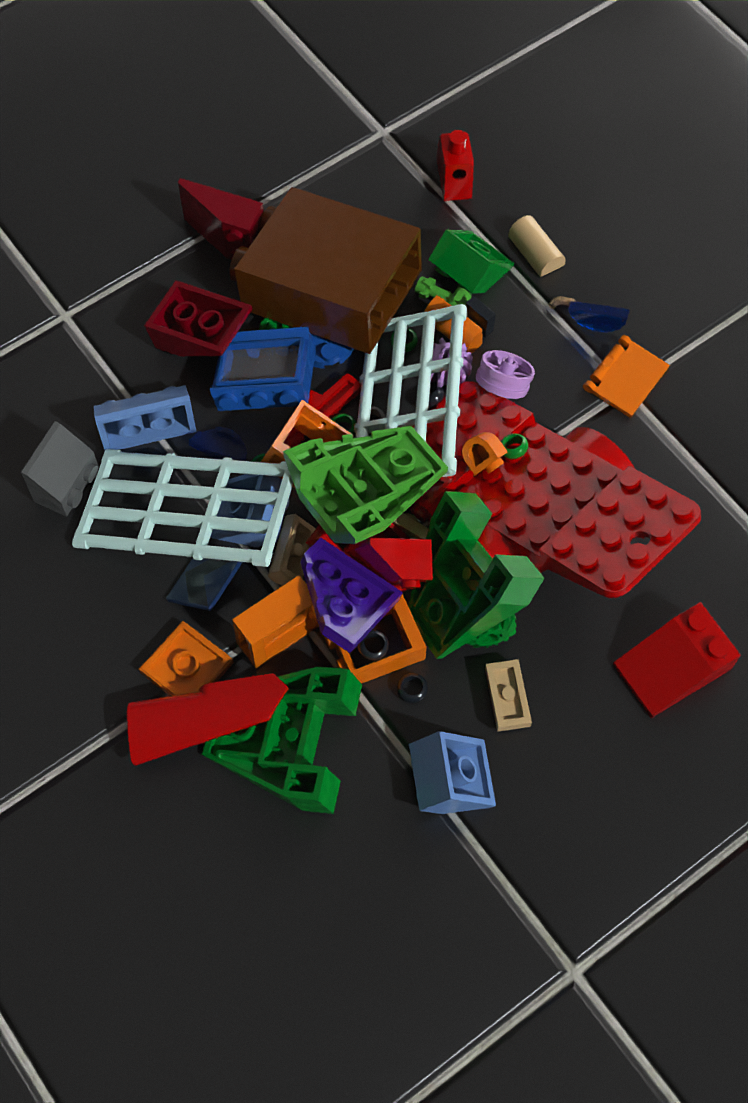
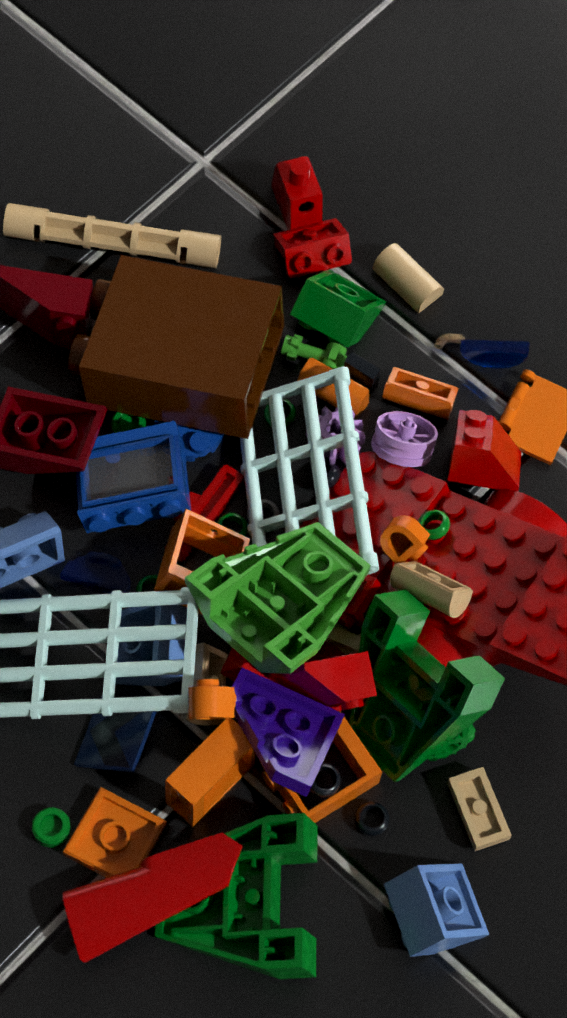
camera: 15 degrees left, 0 degrees up
none -> tan piece [3,203,221,269]
none -> green tile [32,807,71,848]
none -> orange plate [188,679,236,720]
none -> red bracket [273,218,352,279]
none -> orange brick [382,367,459,420]
none -> tan brick [390,561,473,618]
none -> red slope [448,410,521,491]

